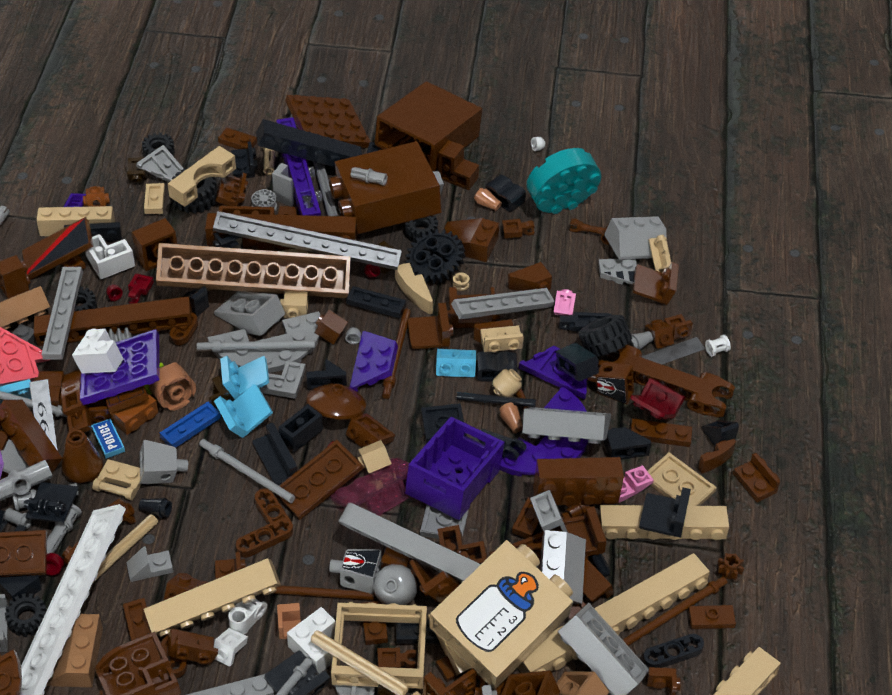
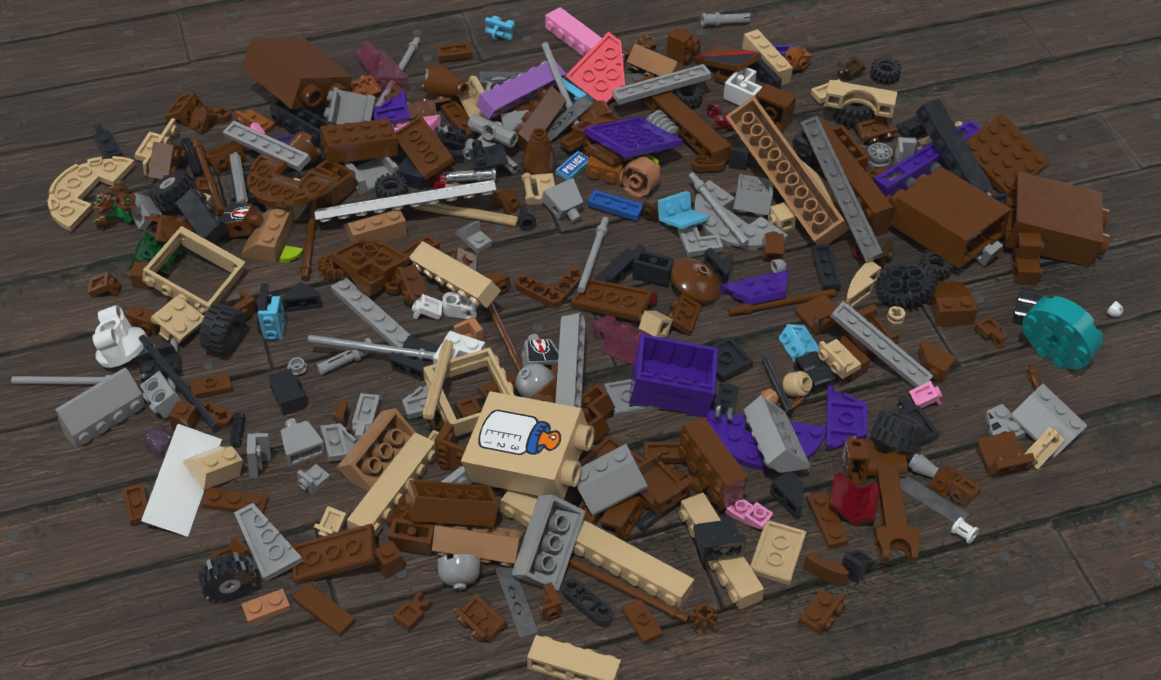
camera: 65 degrees right, 0 degrees up
white brick [72,329,123,373] -> none
light grey wing [136,145,184,182] -> none
medium azure bracket [214,384,273,438] -> none
light grey axle [351,167,388,185] -> none
nougat cone [474,188,502,211] -> none
light grey panel [530,490,567,532] -> none
black brick [555,343,599,382] -> none

